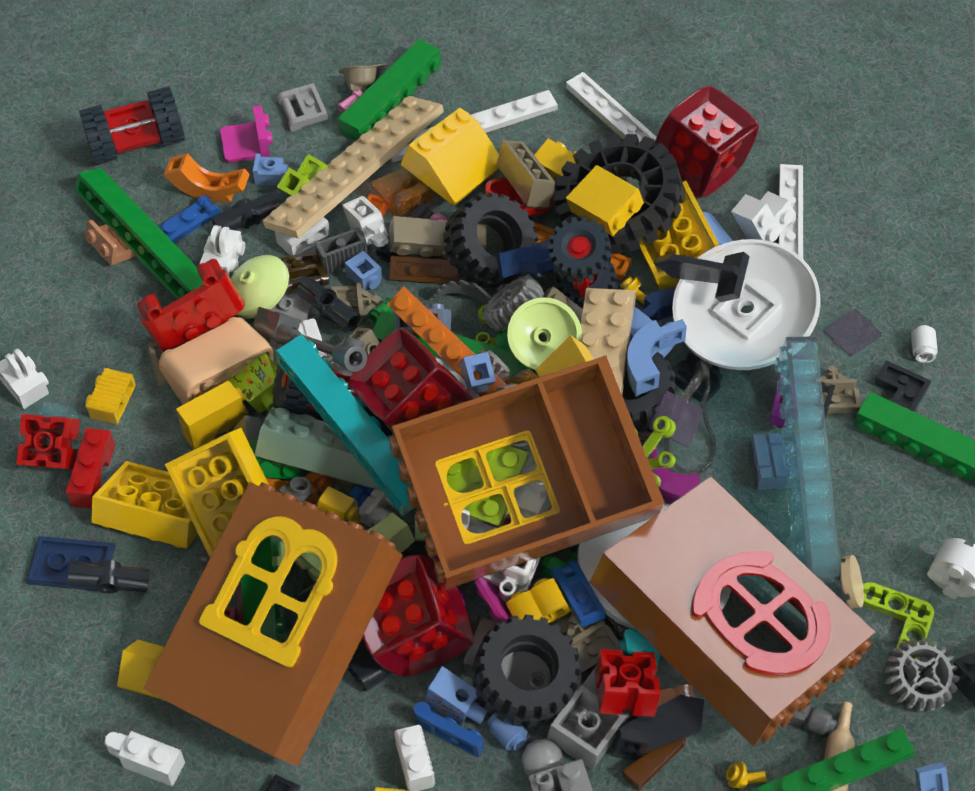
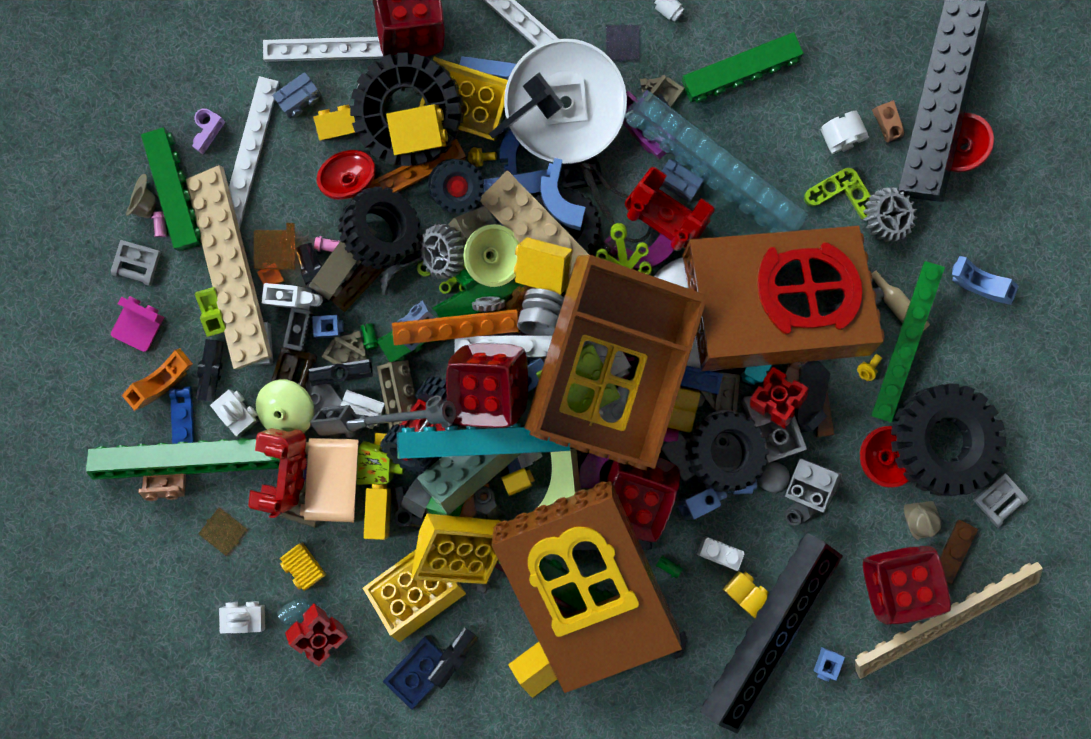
camera: 55 degrees left, 30 degrees up
red arch [66,428,115,509] -> none
plate [79,86,185,165] -> none
white hinge [105,731,185,787] -> none
medium blue brick [253,154,288,185] -> none
yellow slope [400,108,500,206] -> none
blue plate [414,702,484,757] -> none
medium blue brick [459,352,496,394] -> none
dark tan brick [496,140,555,209] -> none
dark blue bracket [497,240,558,278] -> none
clear purple piece [649,390,704,448] -> none
white brick [731,191,796,242] -> none
tan tile [840,555,864,609] -> none
black plate [875,360,931,412] -> none
none -> lavender plate [192,109,225,154]
none -> clear orange piece [199,507,247,556]
none -> sand blue brick [272,72,321,118]
none -> red container [625,167,715,251]
none -> green pin [656,555,683,579]

